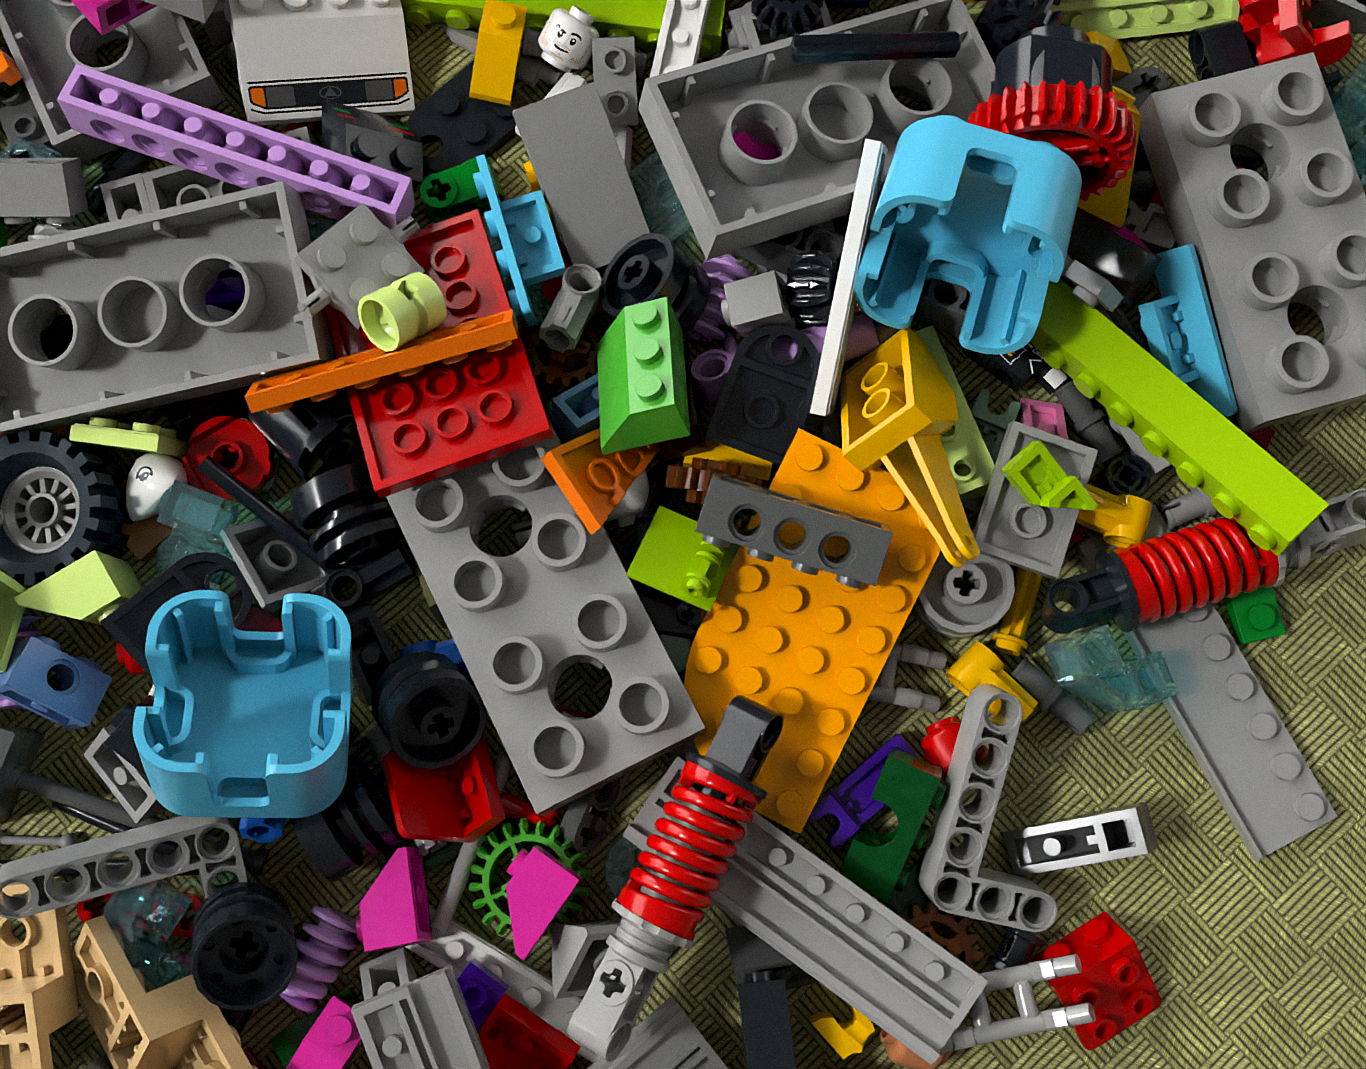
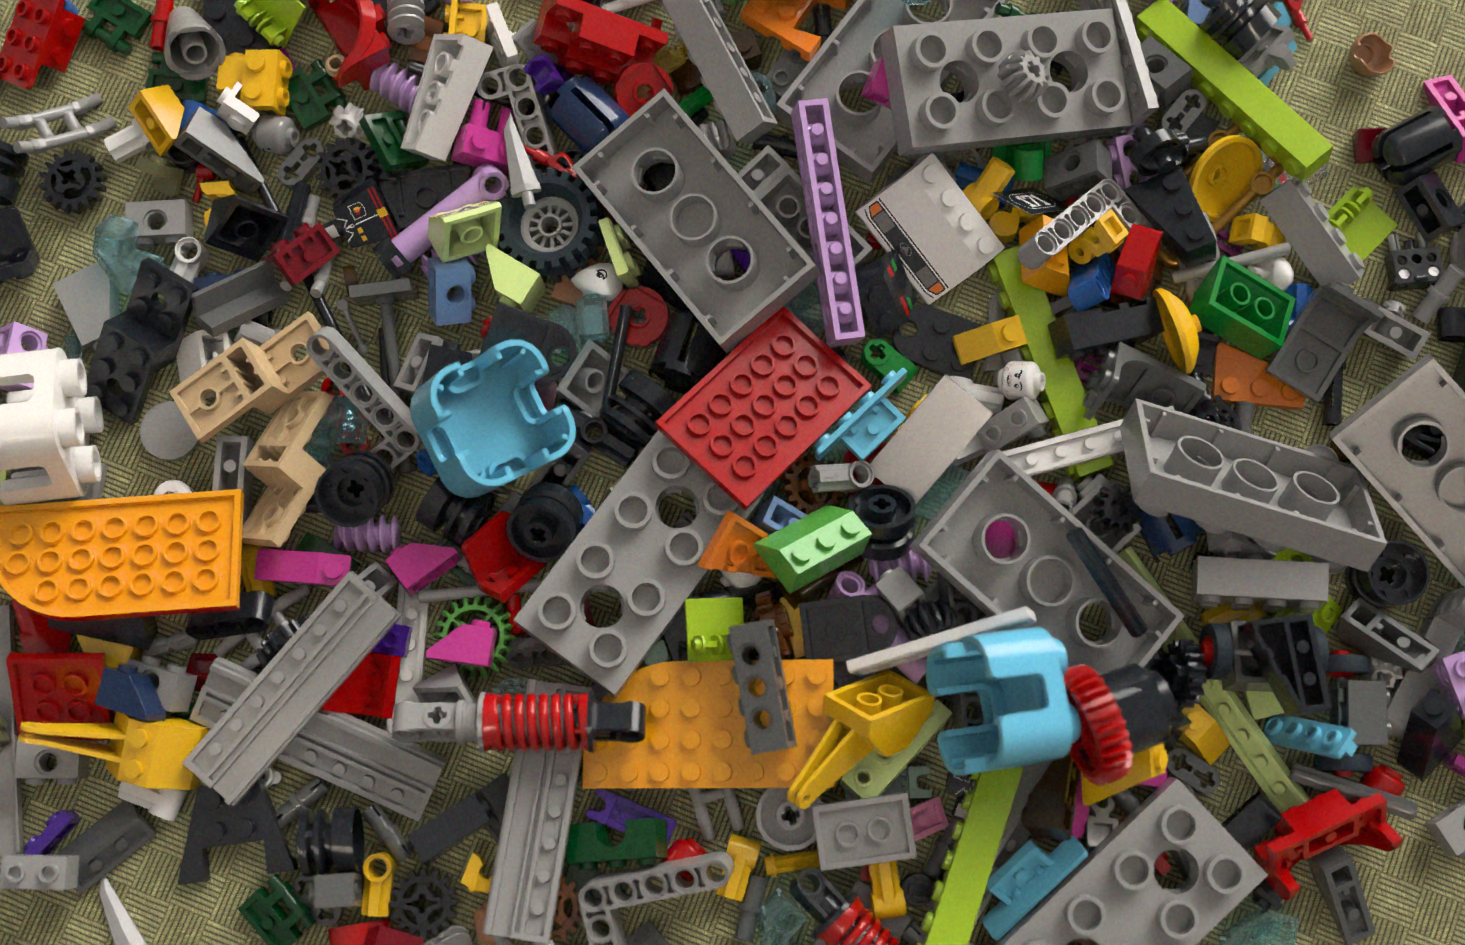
camera: 60 degrees right, 0 degrees up
orange plate [244,309,518,414] -> none
light grey plate [294,203,425,329] -> none
yellowish green wheel [358,272,447,352] -> none
lime slope [1000,440,1098,510] -> none
light grey plate [1060,255,1124,312] -> none

